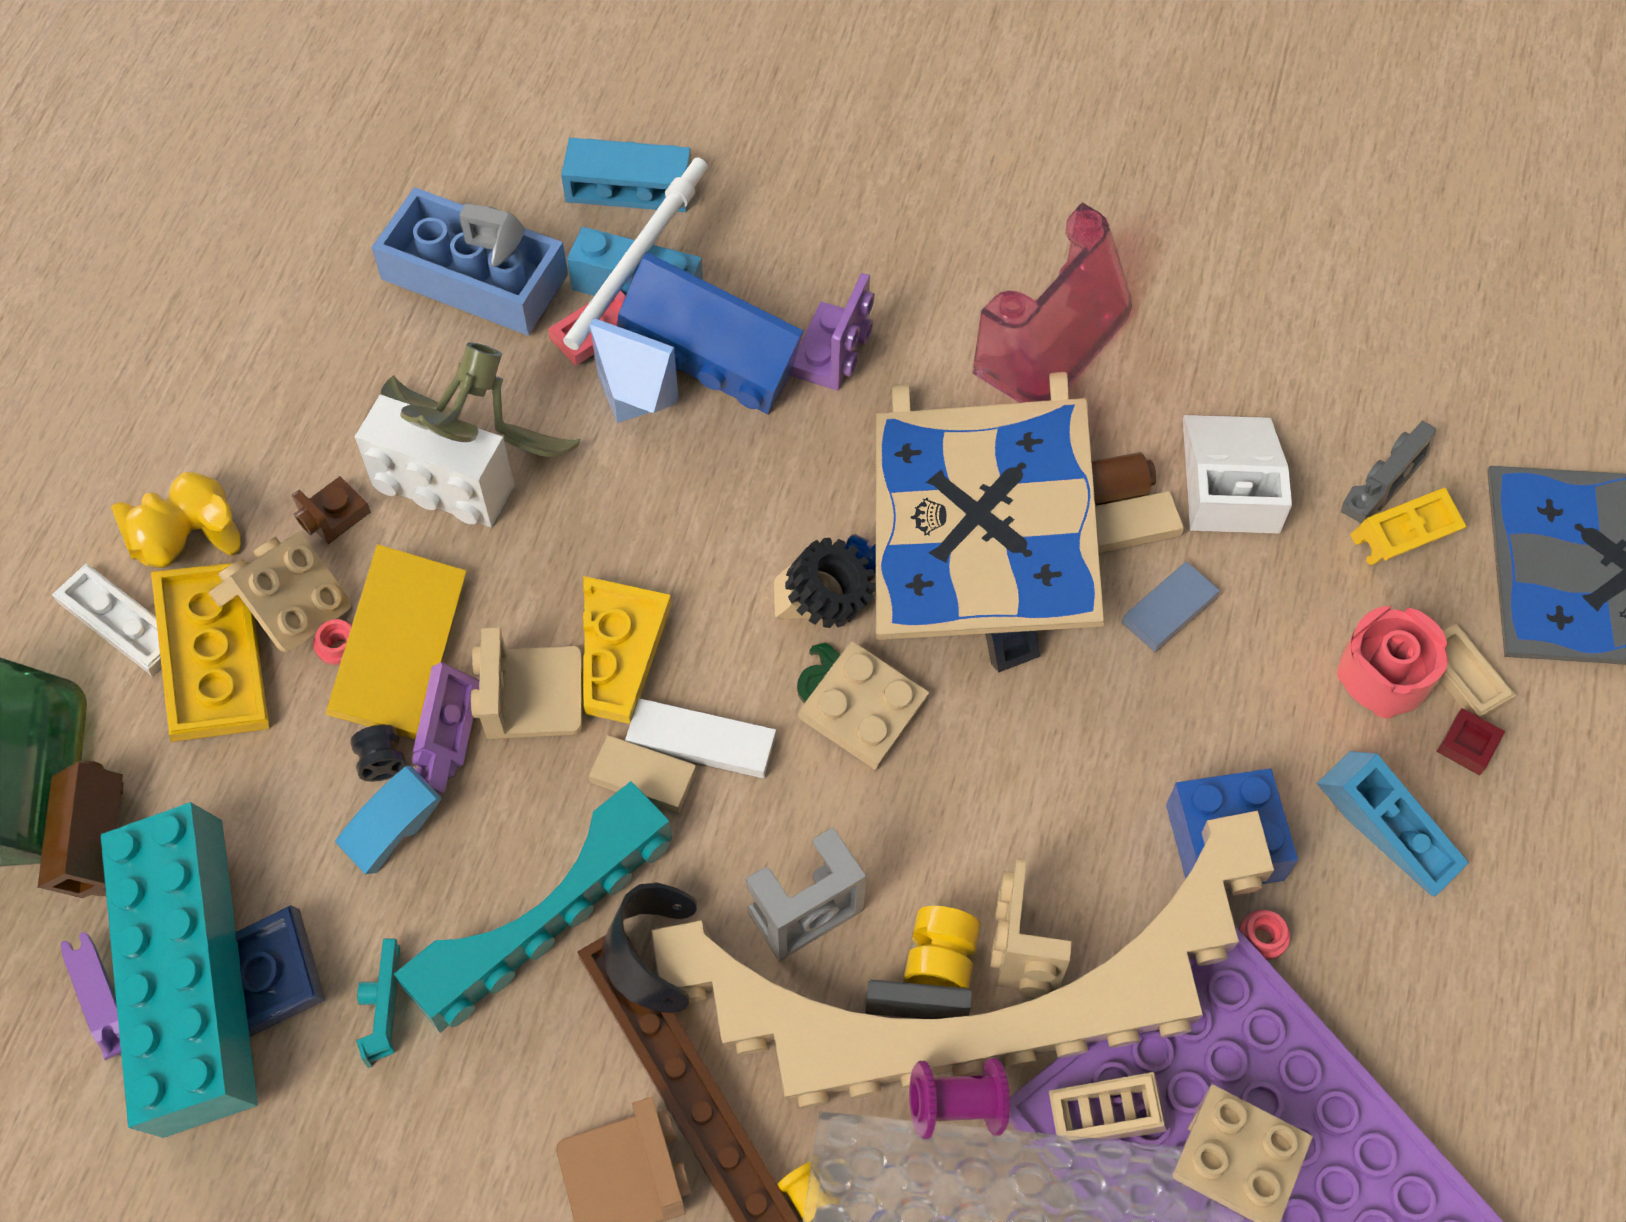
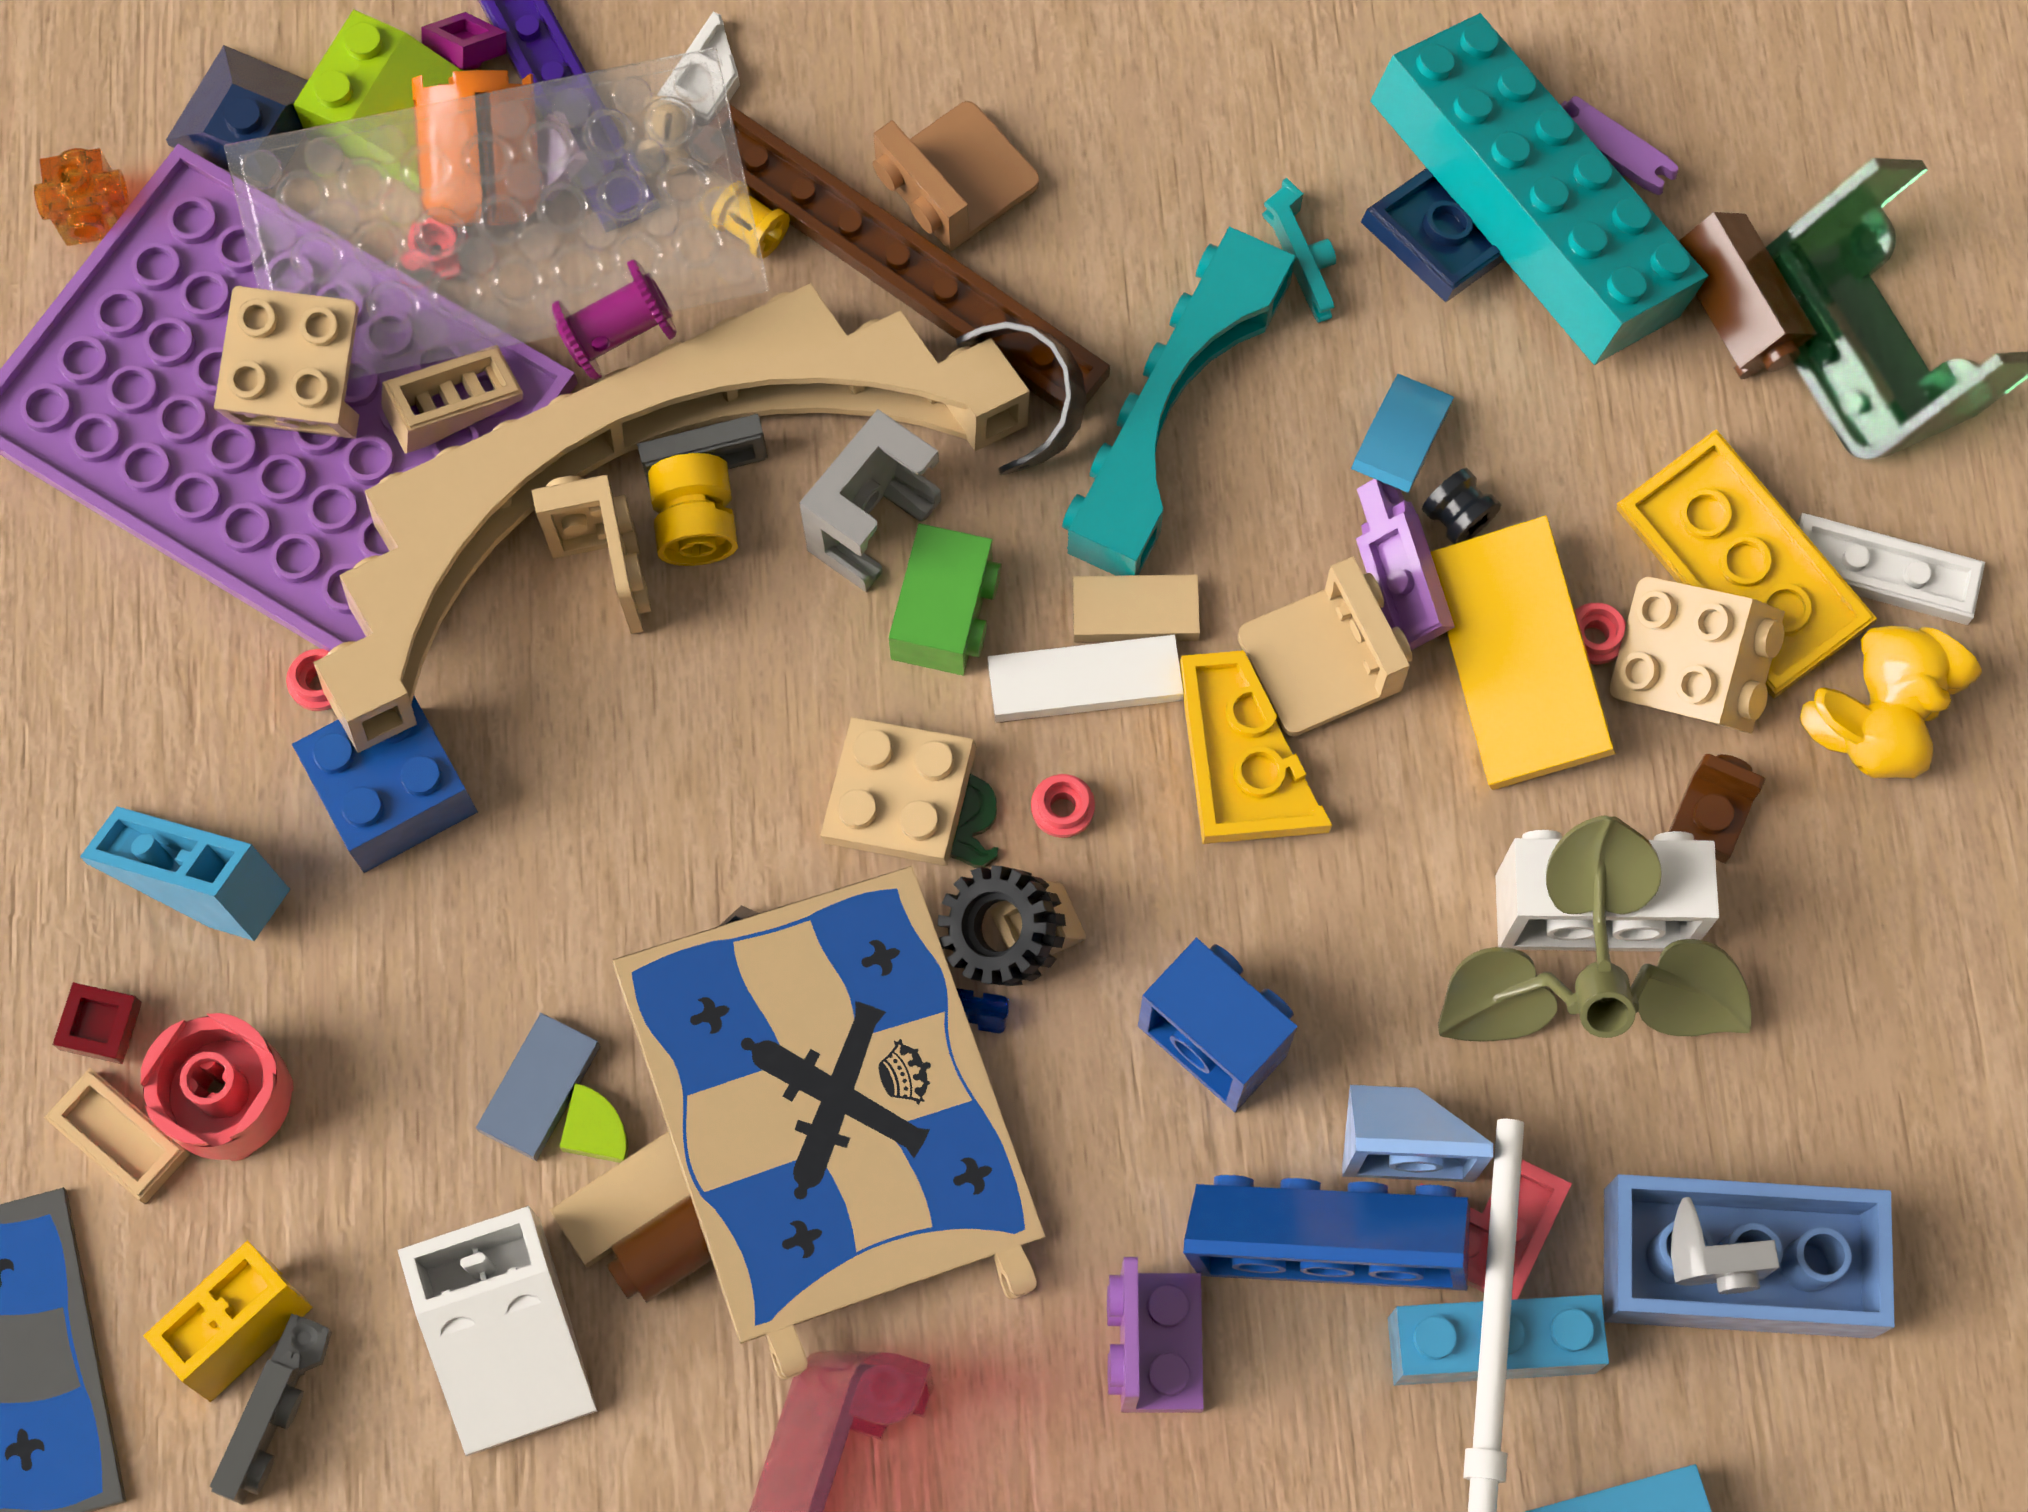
camera: 160 degrees right, 10 degrees up
none -> lime tile [560,1083,628,1163]
none -> bright green brick [888,523,1002,676]
none -> coral plate [1031,774,1095,838]
none -> blue brick [1138,937,1298,1113]

